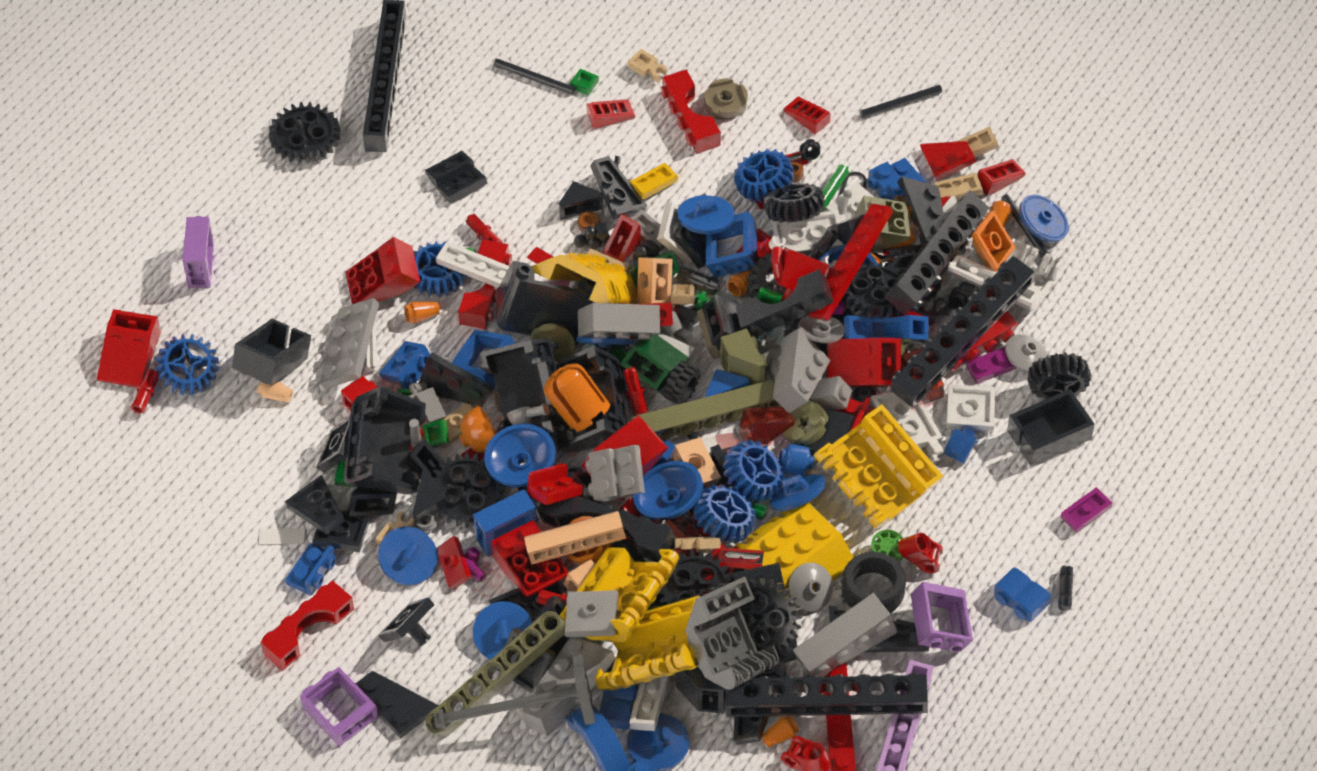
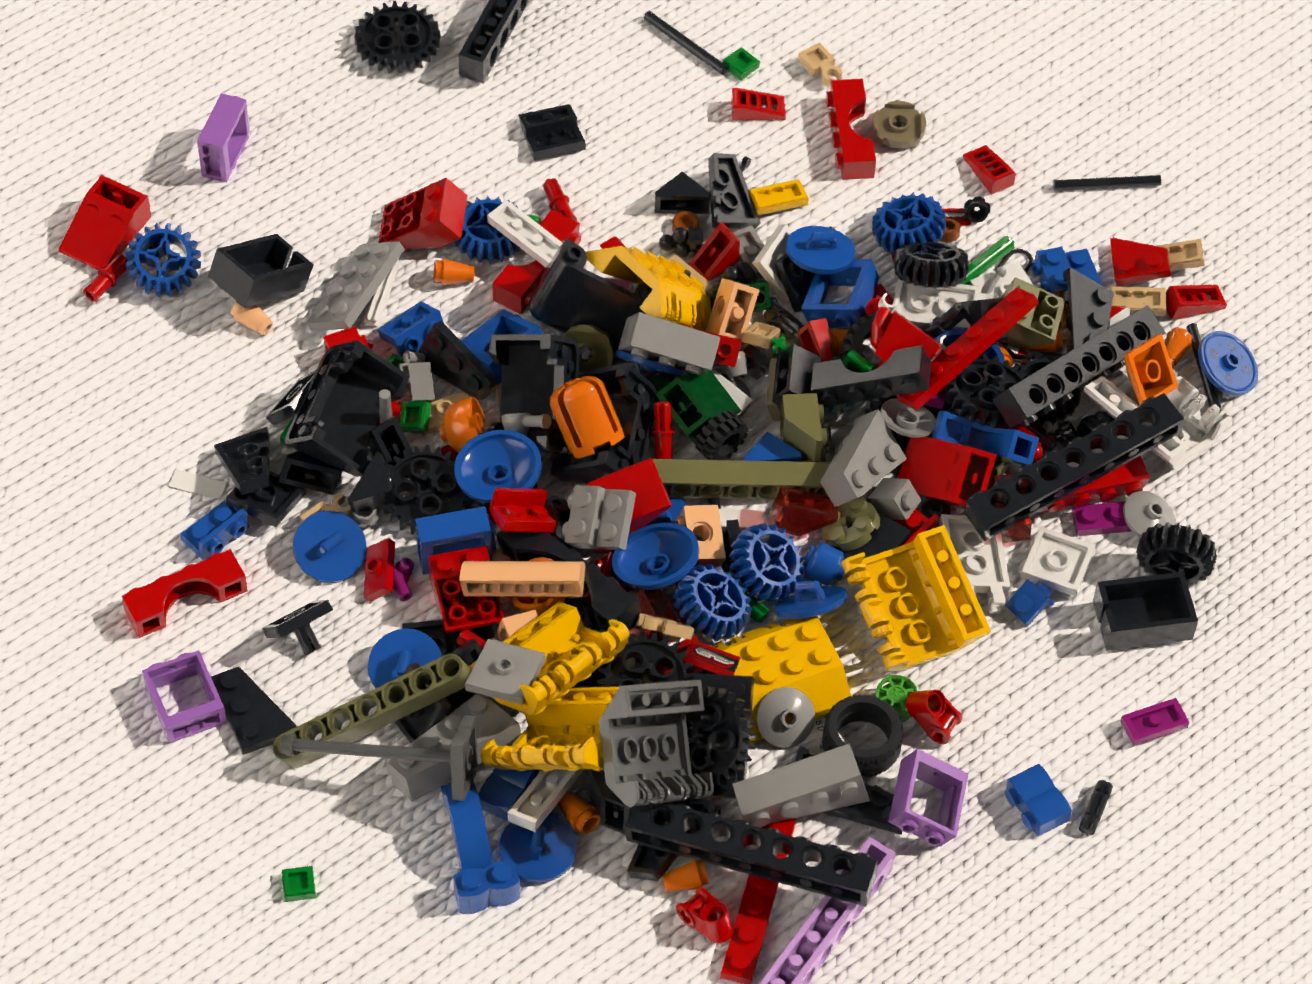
camera: 15 degrees right, 0 degrees up
none -> orange cone [557,791,600,834]
none -> red slope [797,318,832,362]

